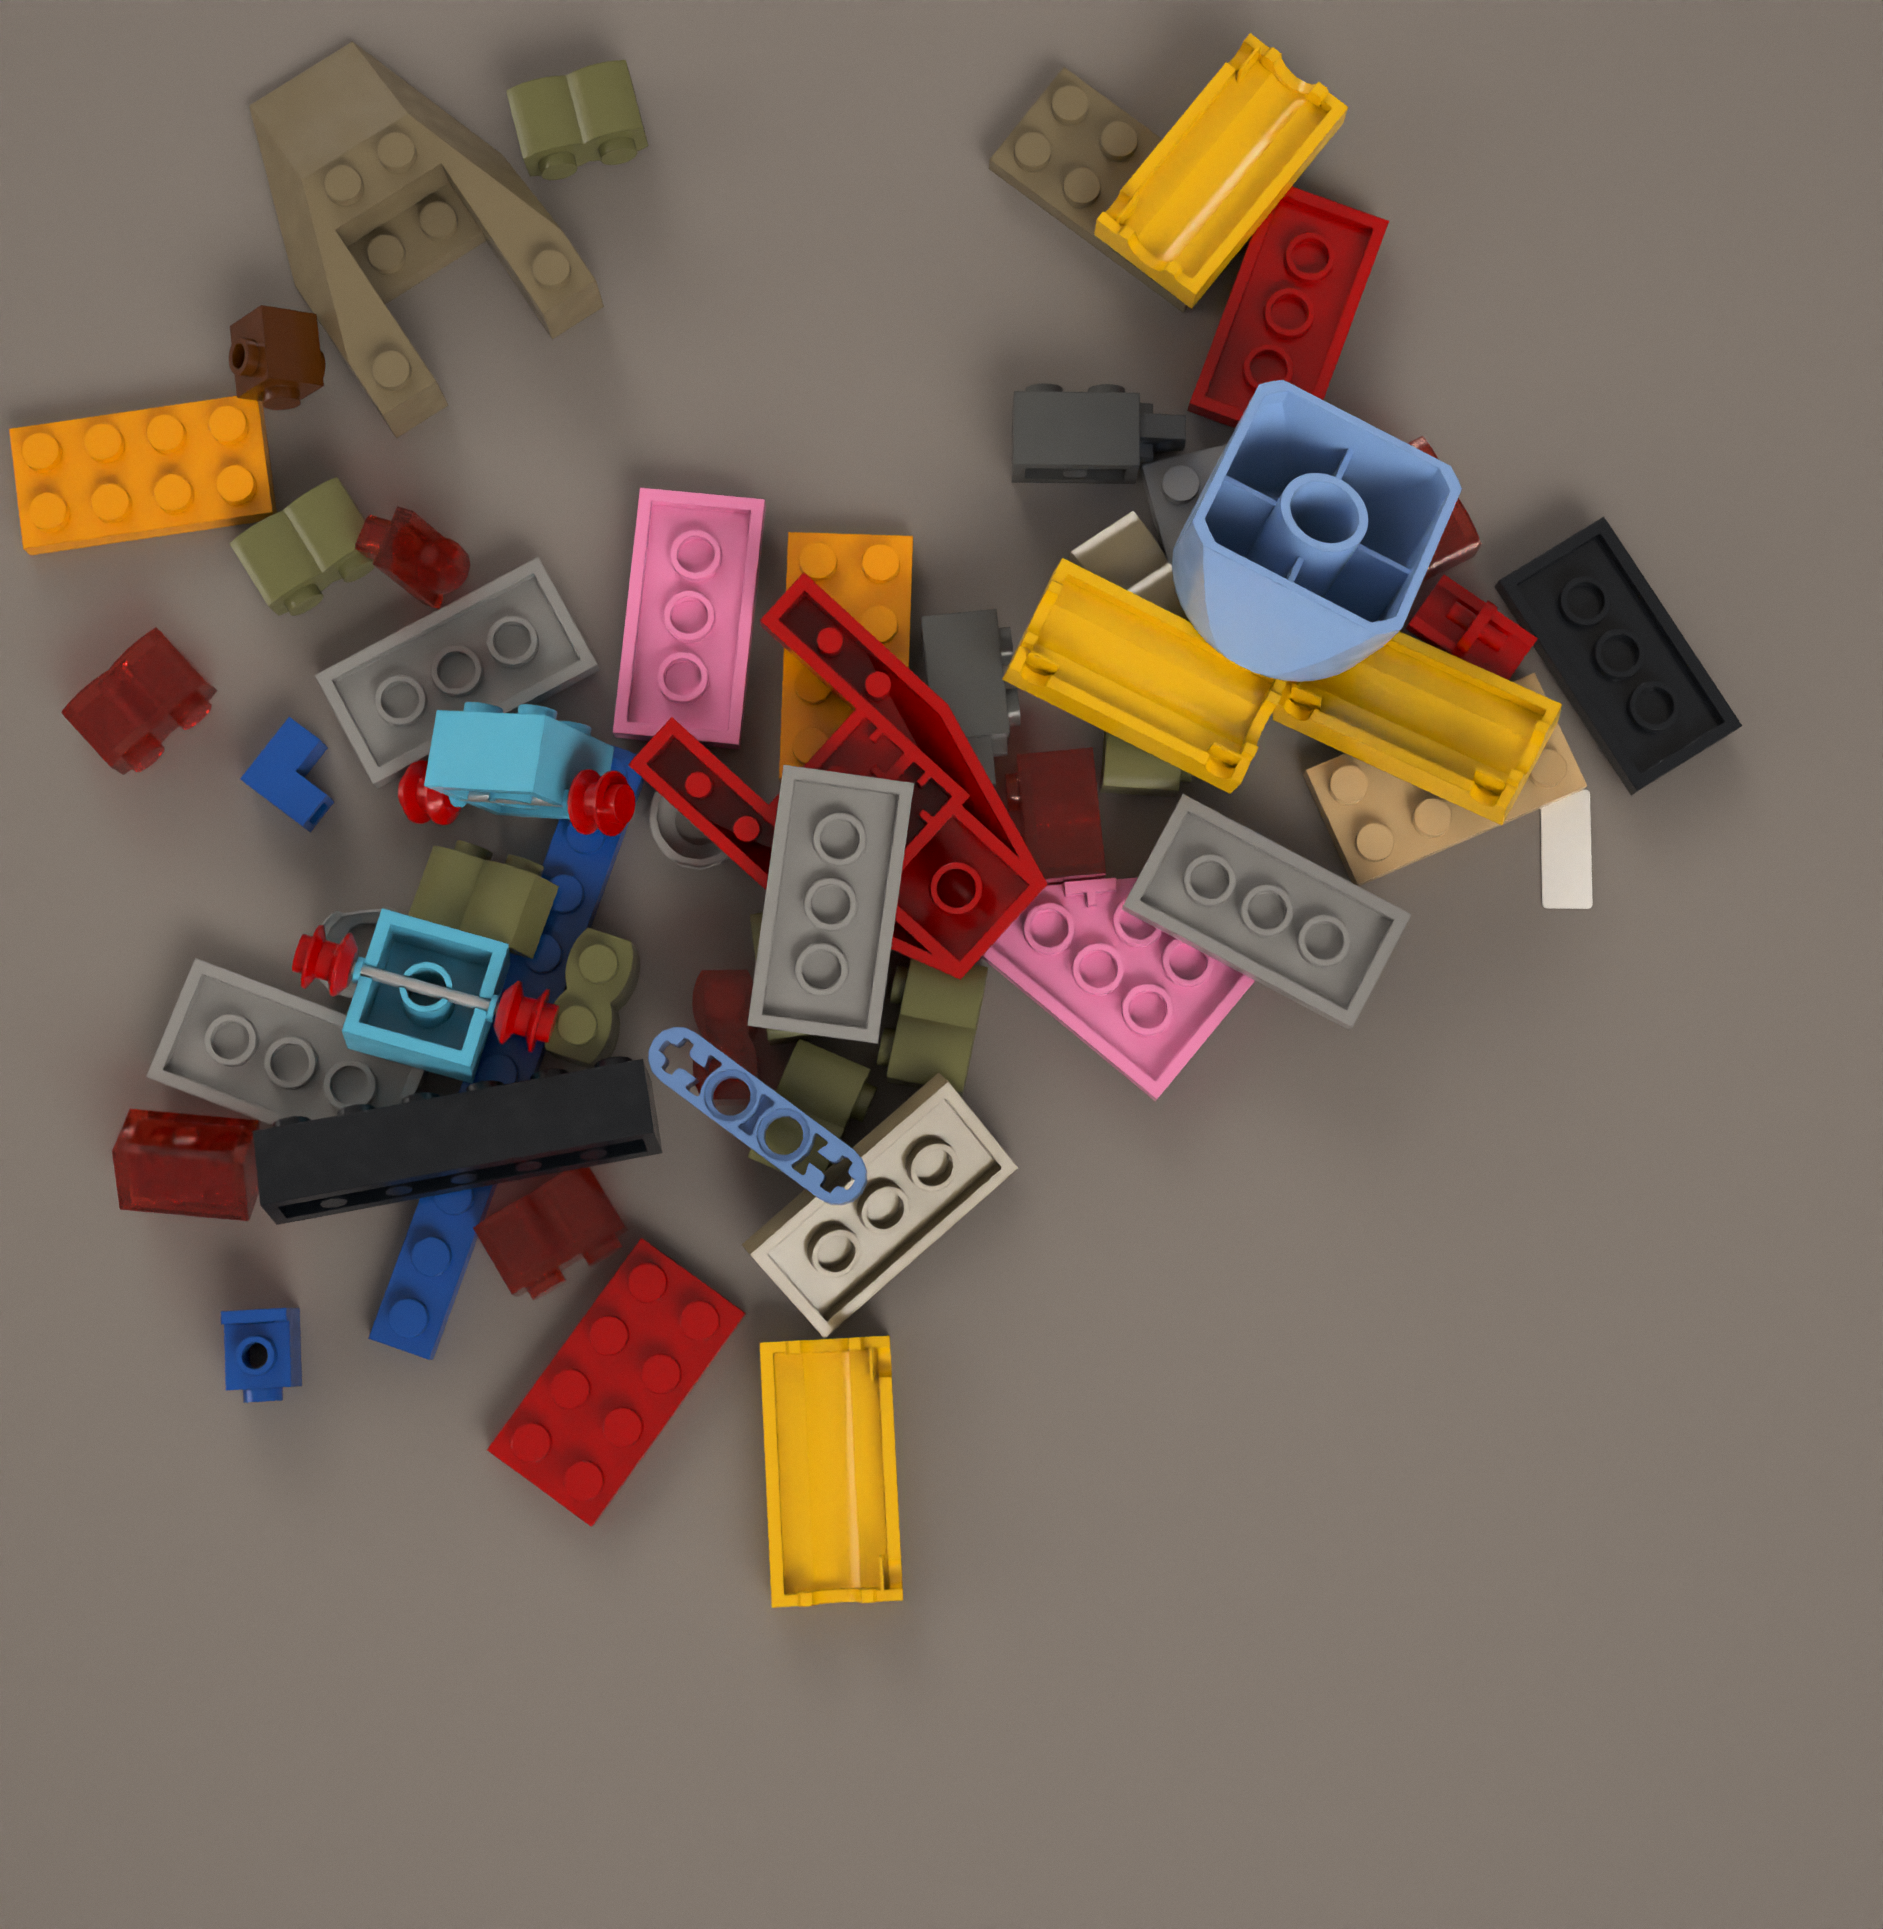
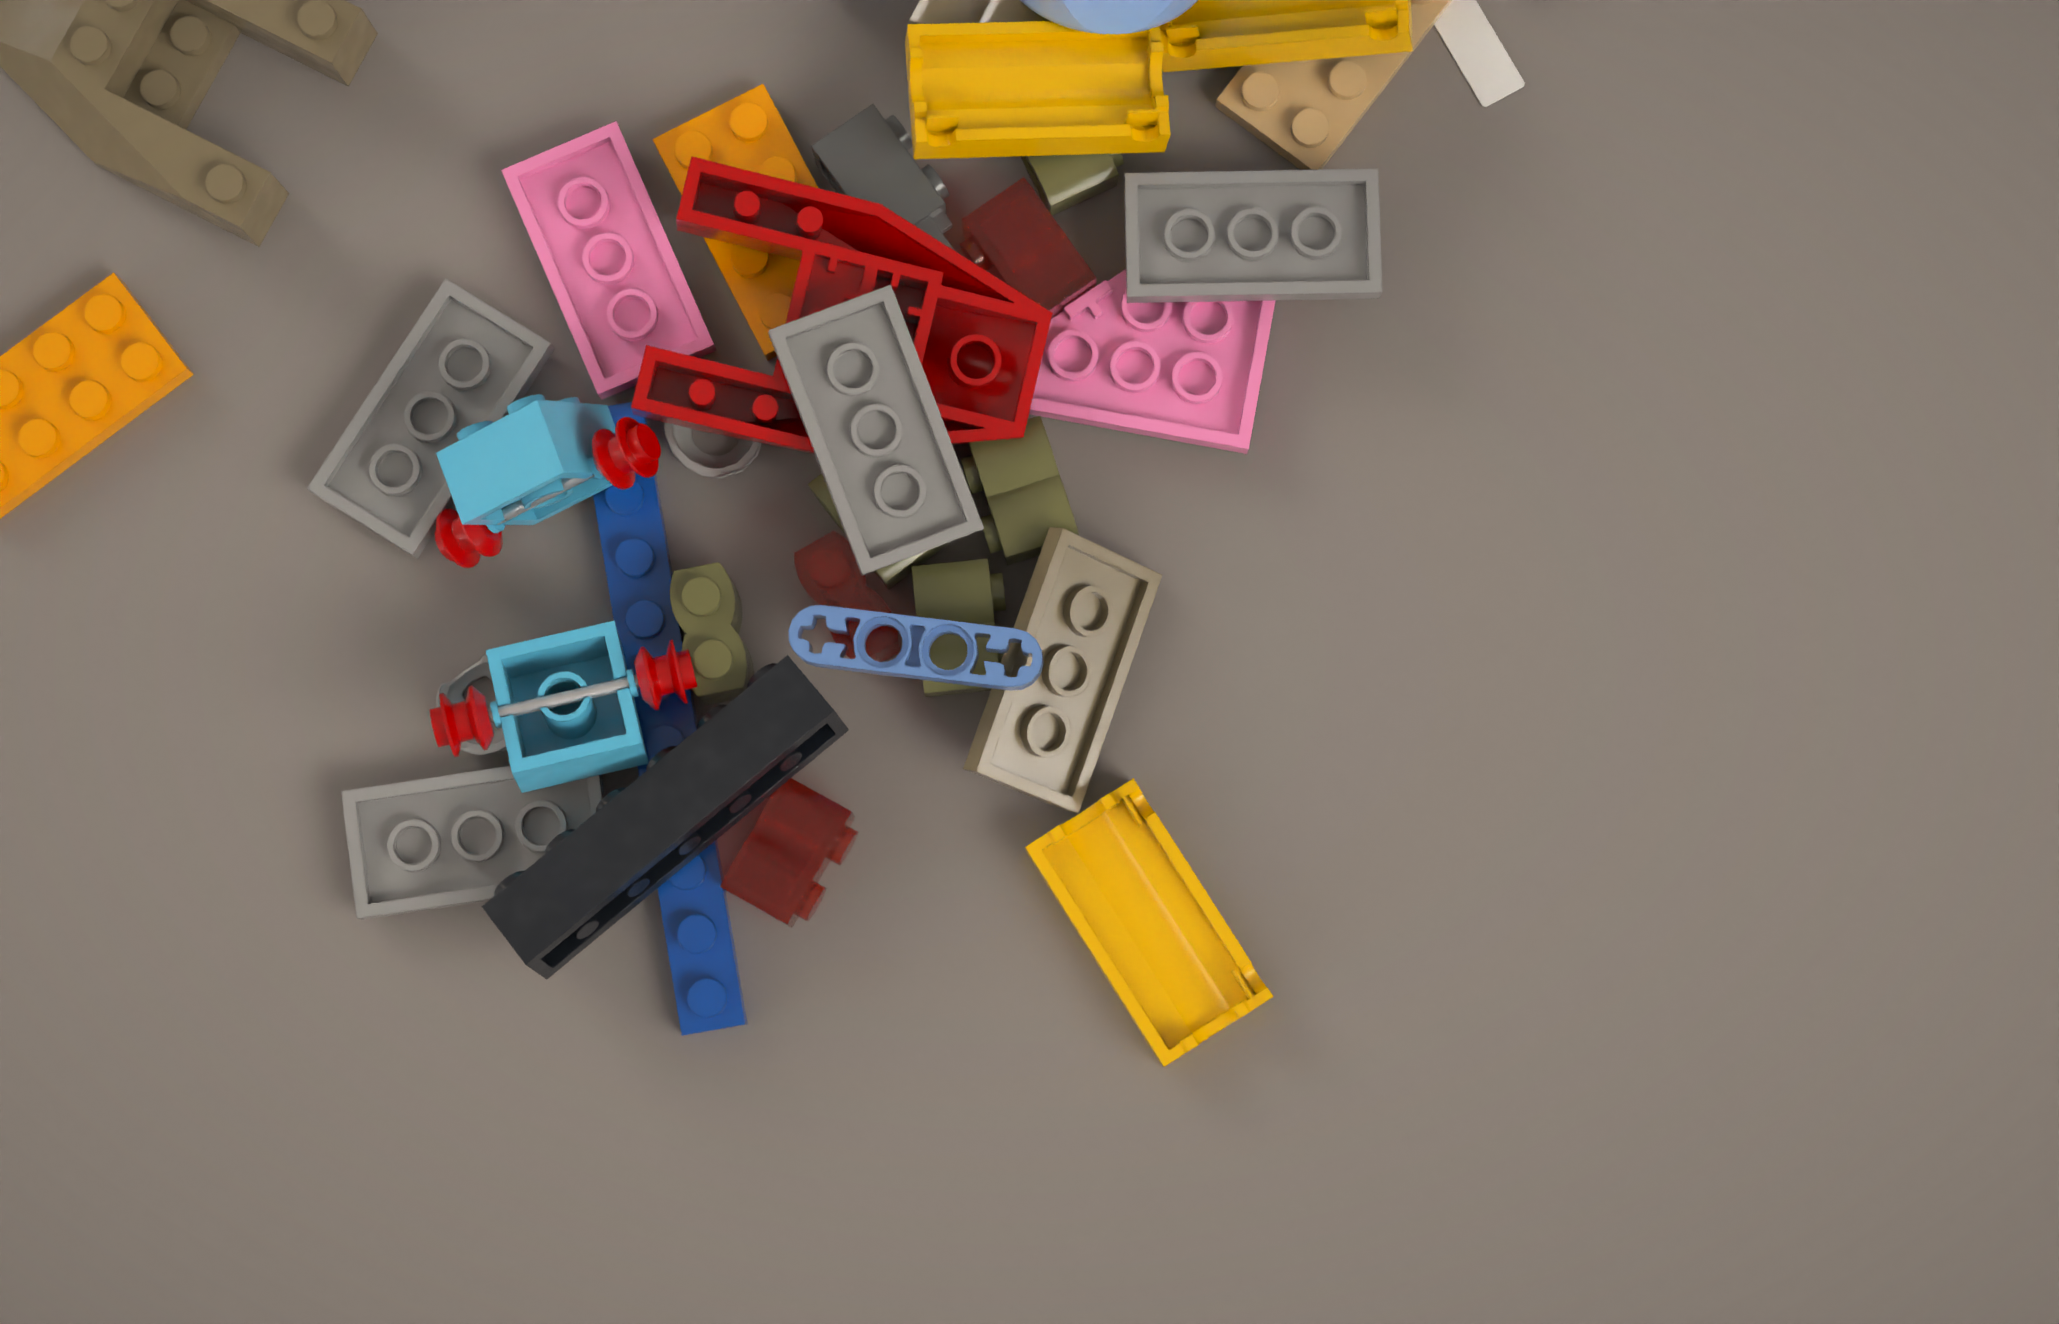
camera: 25 degrees left, 0 degrees up
clear red brick [61,627,218,775] -> none
clear red brick [112,1109,260,1221] -> none
blue brick [221,1308,302,1403] -> none
reddish brown brick [229,305,326,410] -> none
olive brick [229,477,385,616] -> none
blue piece [240,717,334,833] -> none
clear red hips [355,506,470,609] -> none
olive brick [408,840,559,959] -> none
red plate [487,1238,747,1527] -> none

